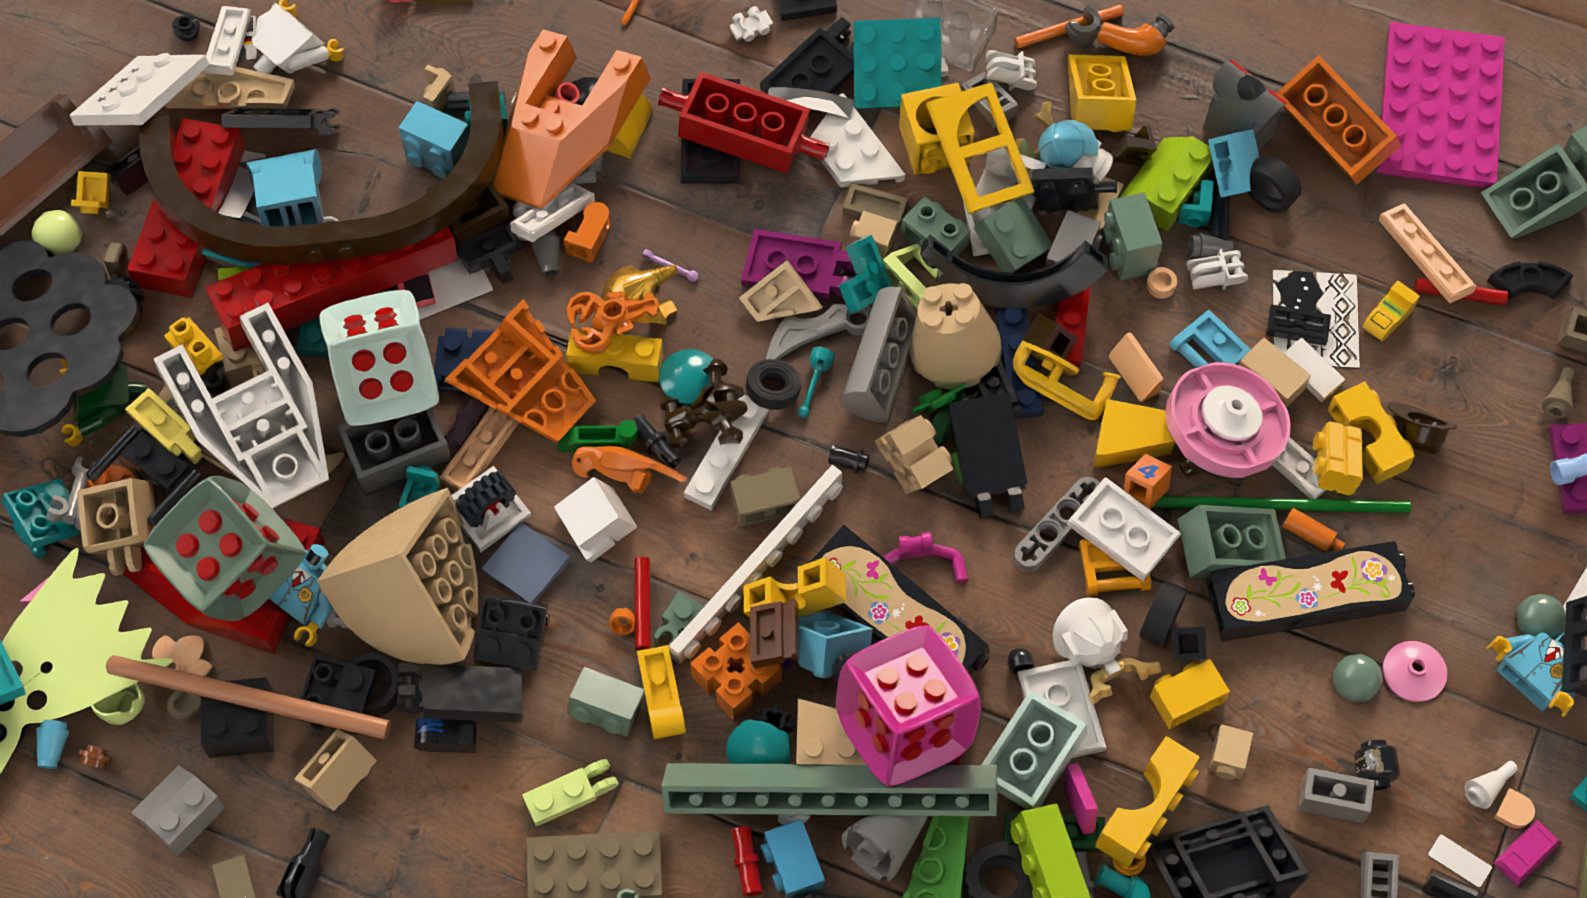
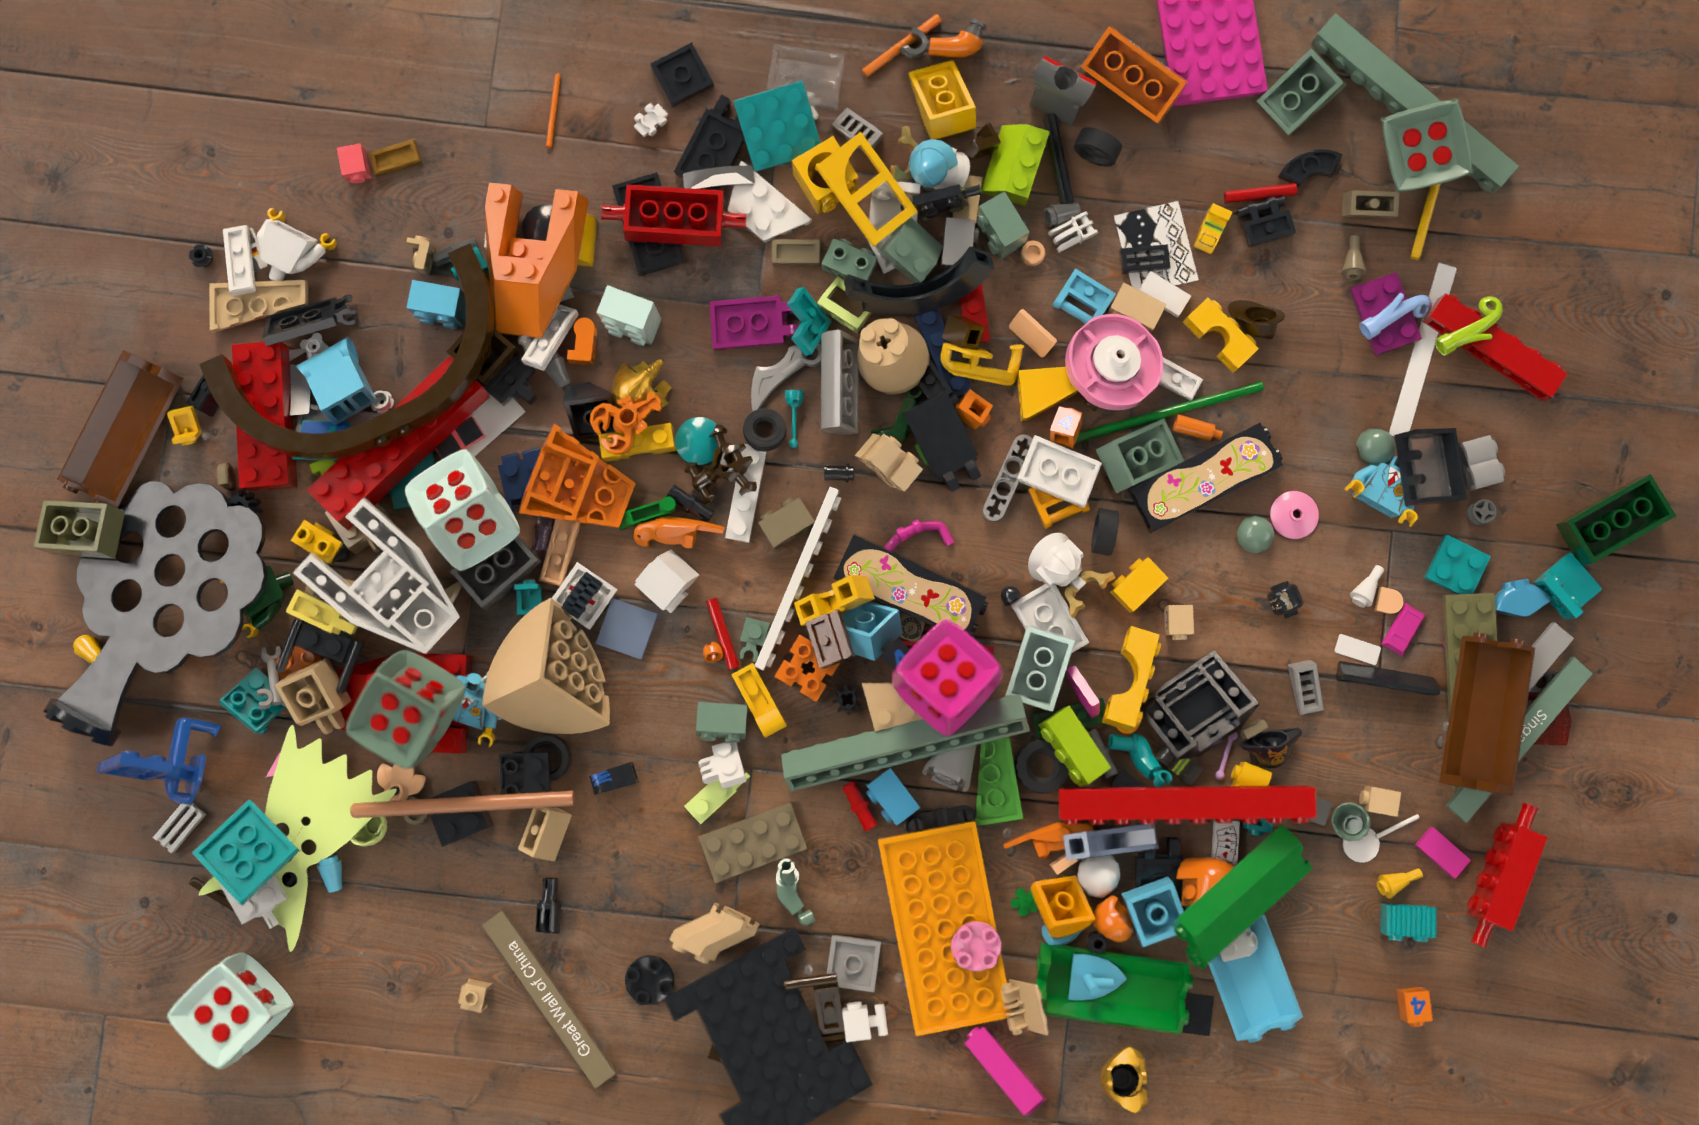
camera: 15 degrees left, 20 degrees up
yellowish green hair [31,210,83,256] -> none
white plate [70,53,209,125] -> none
dark orange plate [78,745,112,770] -> none
light grey slope [131,765,225,856] -> none
black tile [396,663,523,723] -> none
black plate [473,595,550,671] -> none
coral hinge [554,82,580,104] -> none
lavender hinge [641,249,699,282] -> none
teal dish [727,719,791,764] -> none
tan wing [739,261,823,322] -> none
tan brick [849,211,897,259] -> none
green plate [911,384,966,414] -> none
white arm [986,50,1037,91] -> none
black brick [1171,625,1208,661] -> none
teal bracket [1178,180,1214,227] -> none
medium azure arch [1208,129,1260,198] -> none
light grey brick [1297,768,1375,824] -> none
yellow brick [1313,421,1363,495] -> none
light nougat tile [1378,203,1476,303] -> none
none -> white plate [300,333,329,359]
none -> black slope [563,382,616,441]
none -> light aqua brick [597,285,661,346]
none -> white hinge [699,741,747,789]
none -> orange brick [955,389,993,430]
none -> black plate [1237,196,1296,247]

